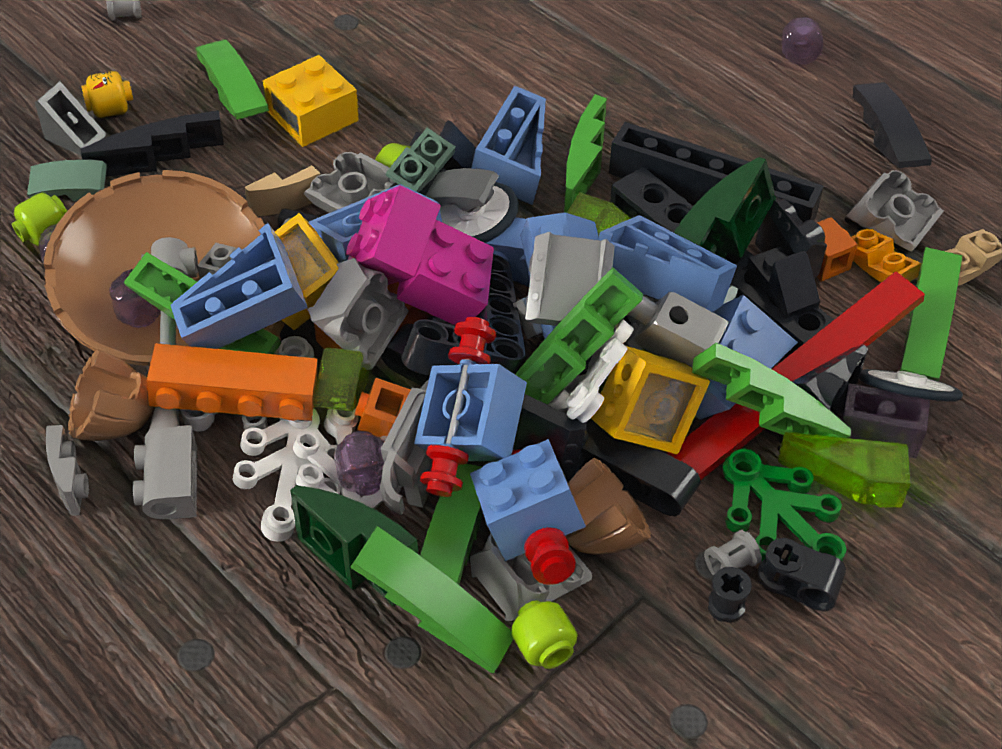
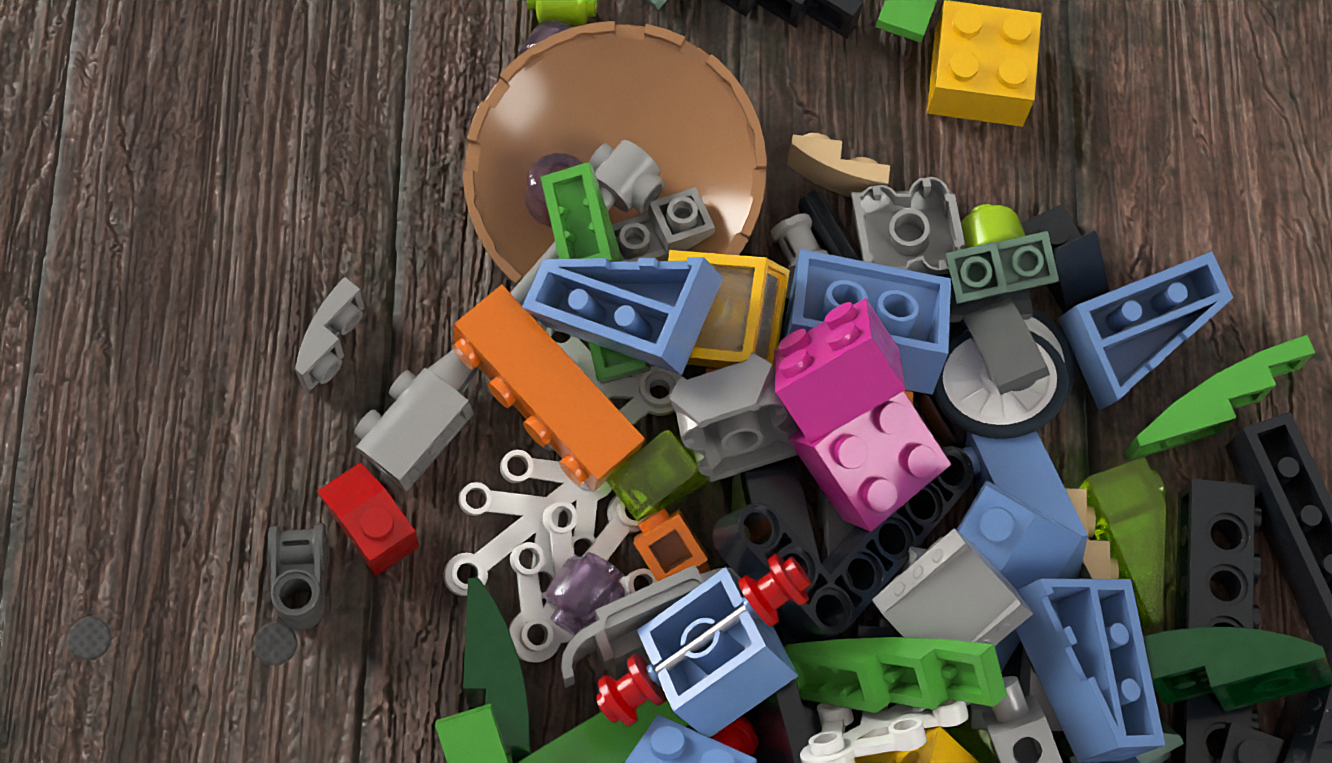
camera: 40 degrees right, 20 degrees up
medium nougat hair [68,349,155,441] -> none
none -> dark grey piece [268,523,328,630]
none -> red slope [317,462,420,577]

